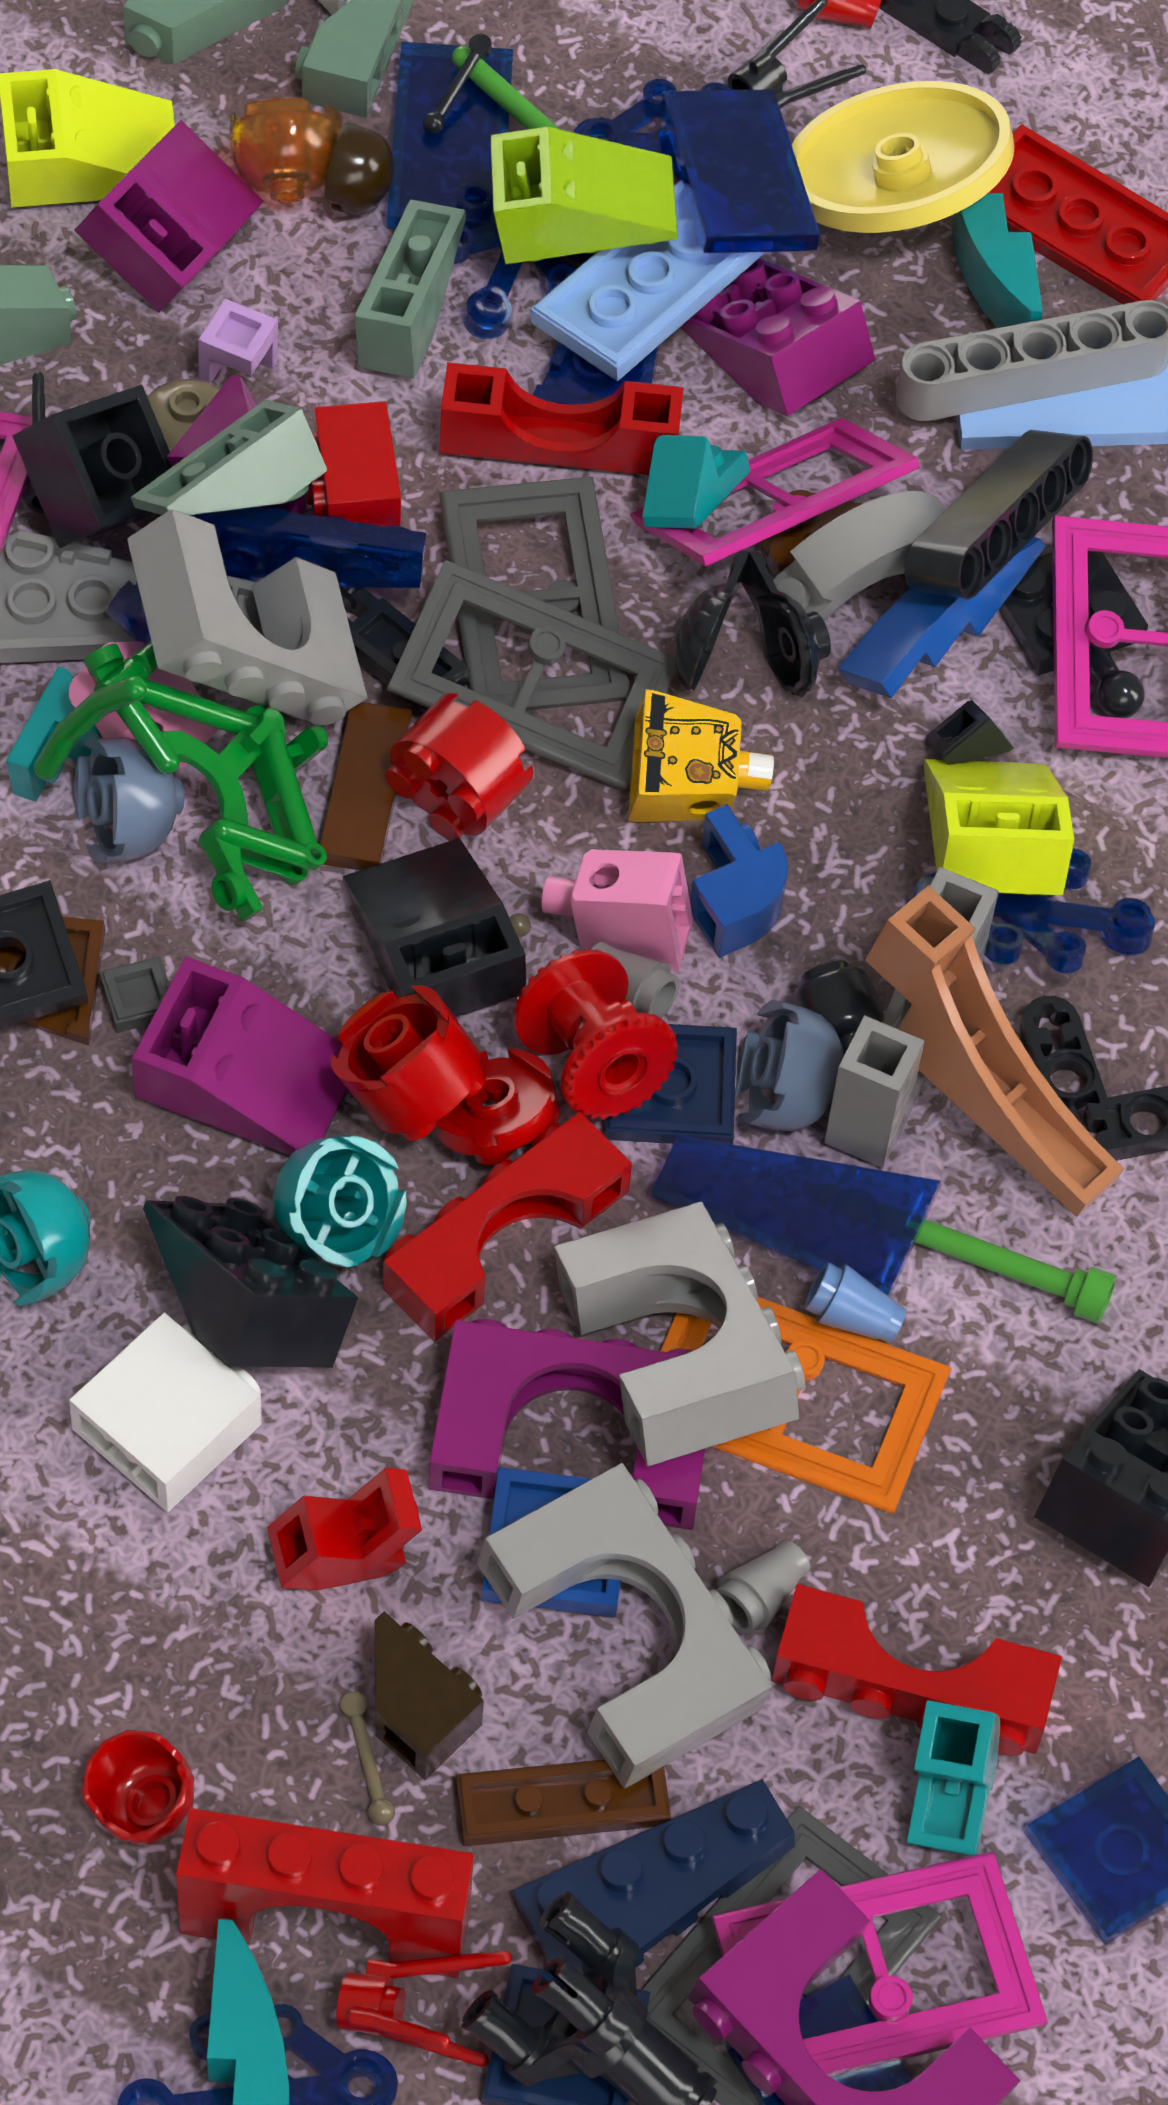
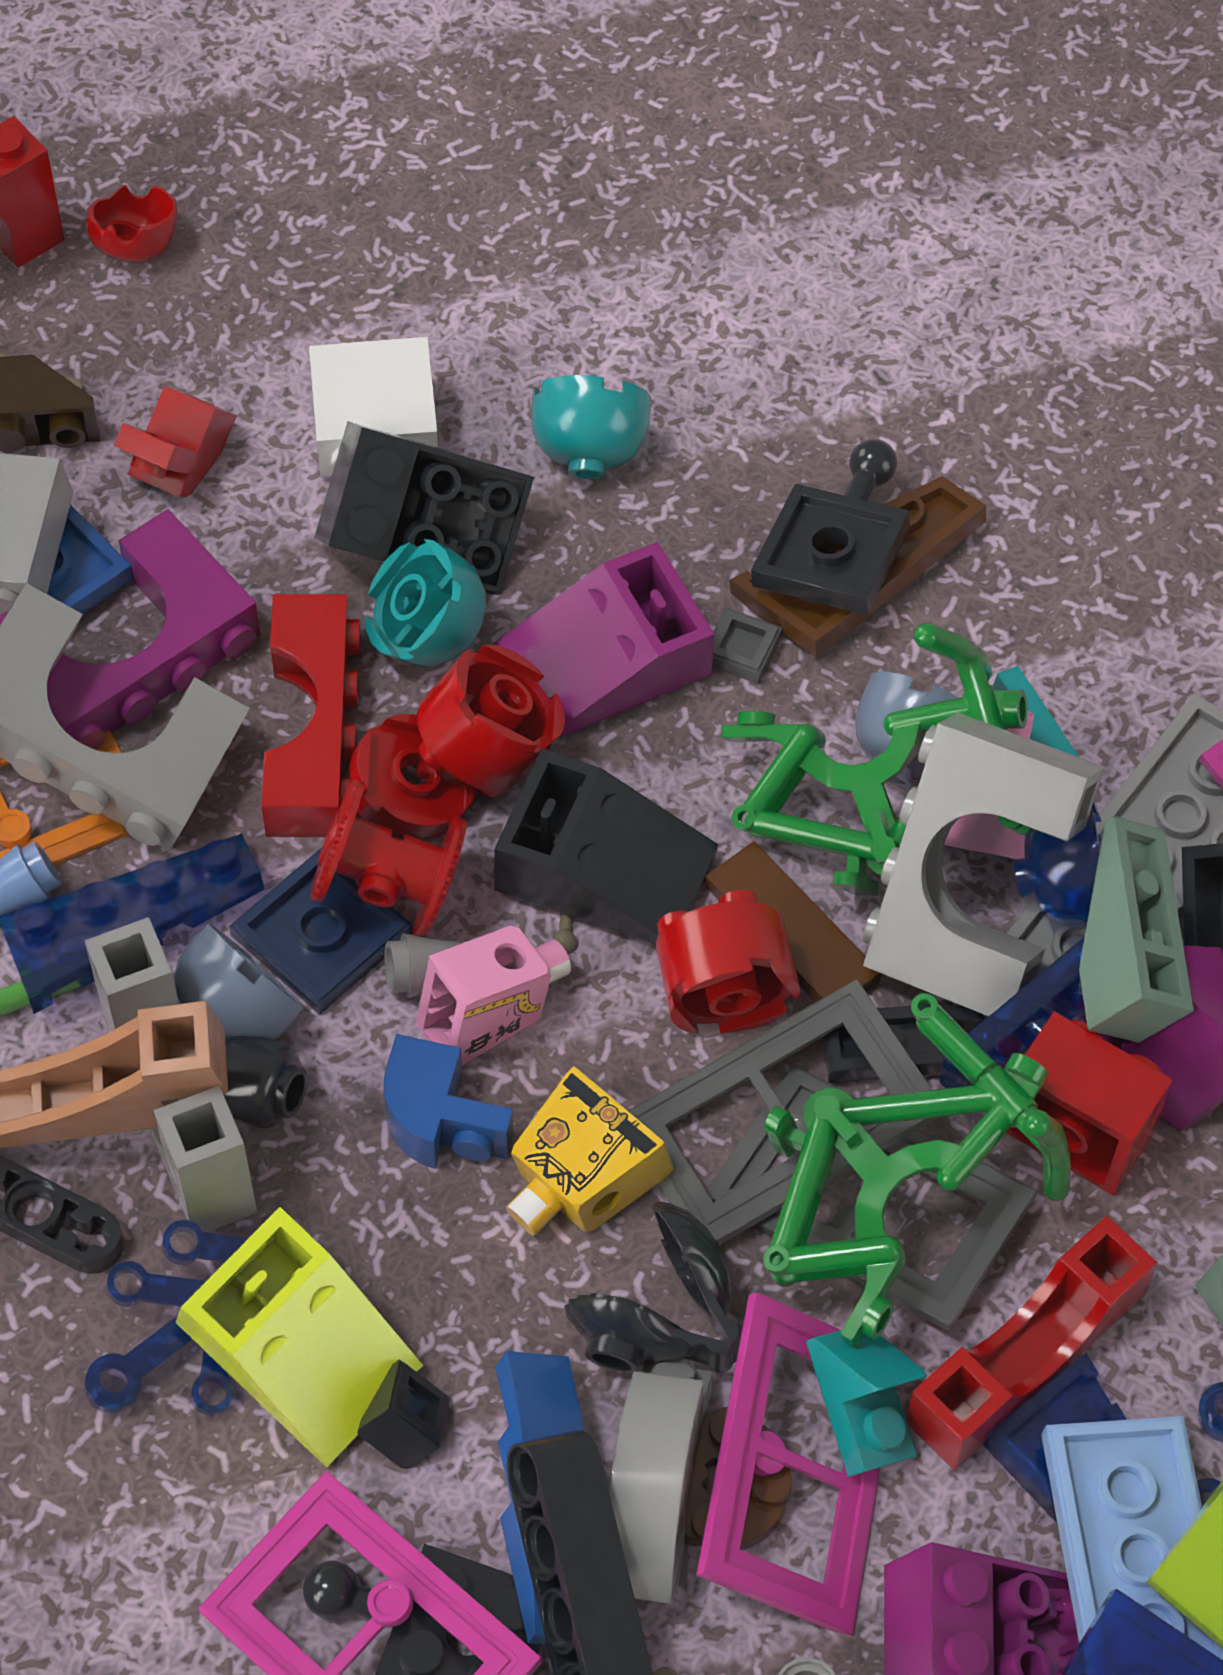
camera: 135 degrees right, 0 degrees up
none -> green piece [763,993,1071,1348]

